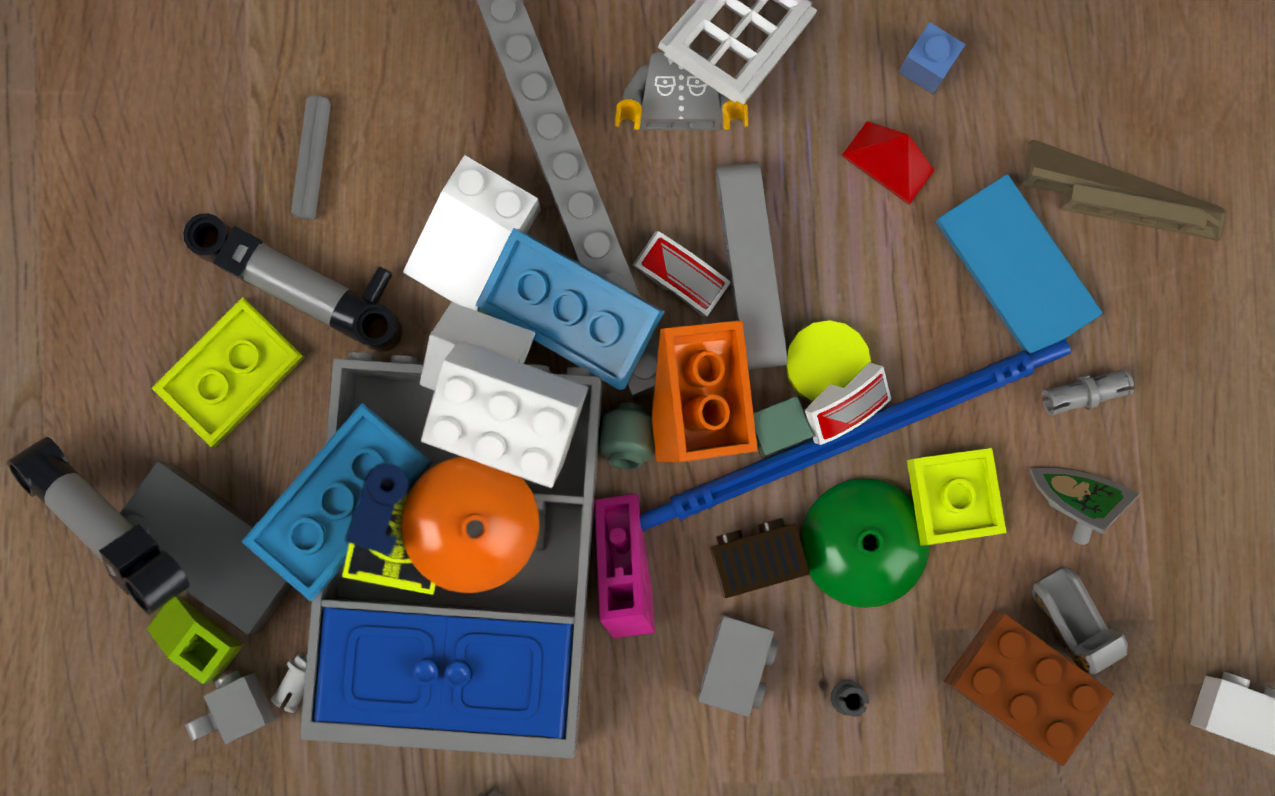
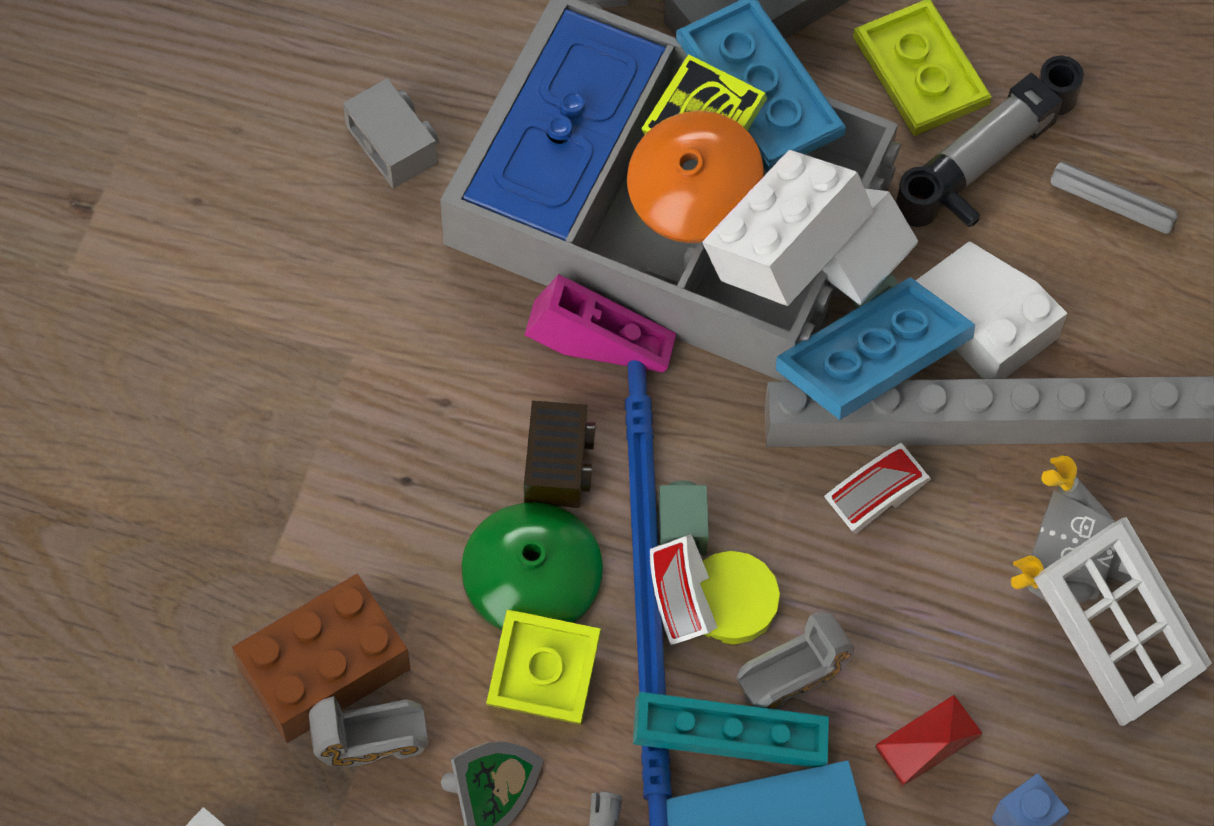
camera: 110 degrees right, 20 degrees down
dark blue leg [345,462,408,556] -> none
sand green head [599,403,655,470] -> none
orange slope [652,320,758,462] -> none
light grey brick [696,614,778,717] -> none
light grey beam [716,161,787,370] -> none
dark grey pin [831,680,868,717] -> none
none -> teal plate [633,692,829,768]
none -> light grey animal [736,611,854,710]

